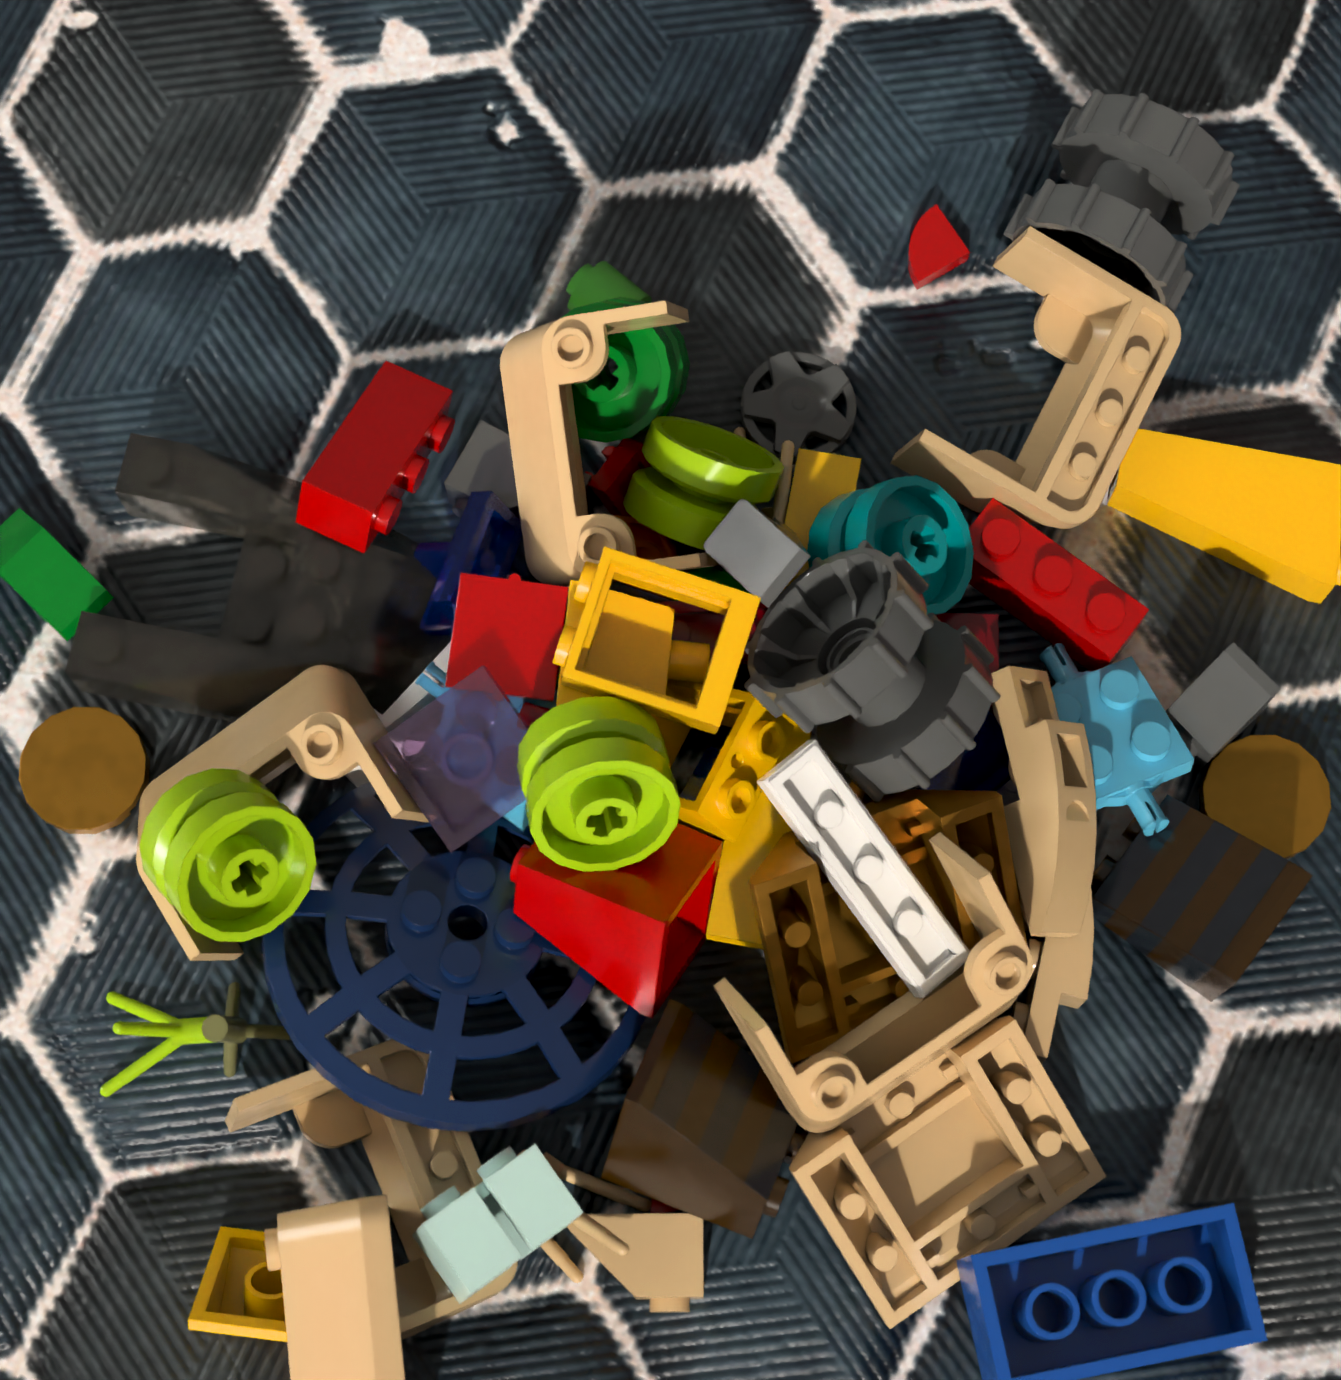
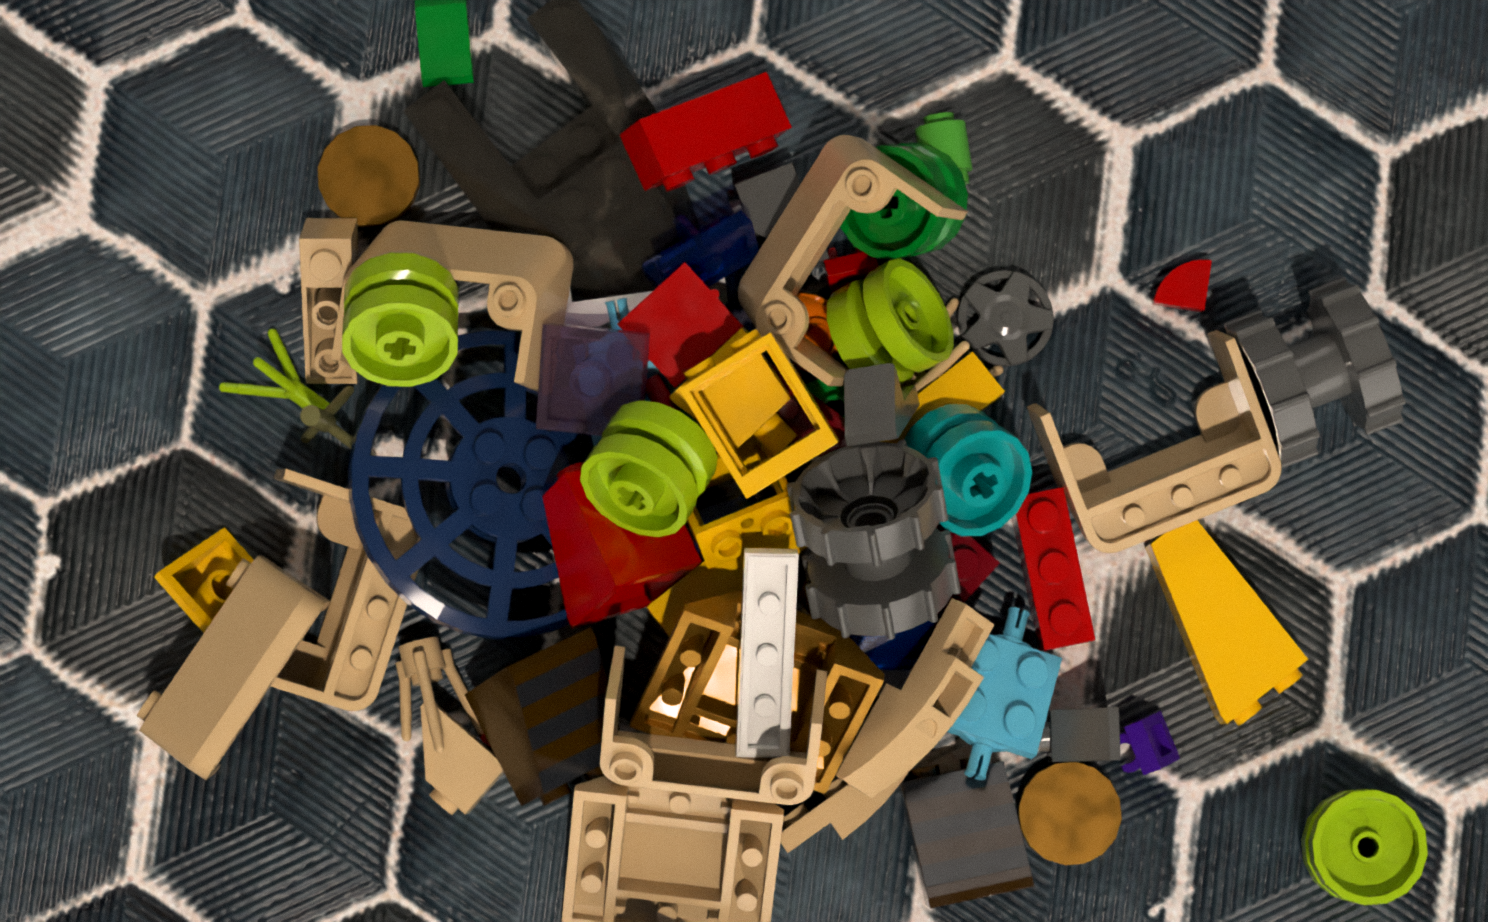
camera: 40 degrees right, 10 degrees up
light aqua piece [412,1144,584,1304] -> none
none -> tan slope [299,218,359,384]
none -> dark purple tile [1120,711,1180,775]

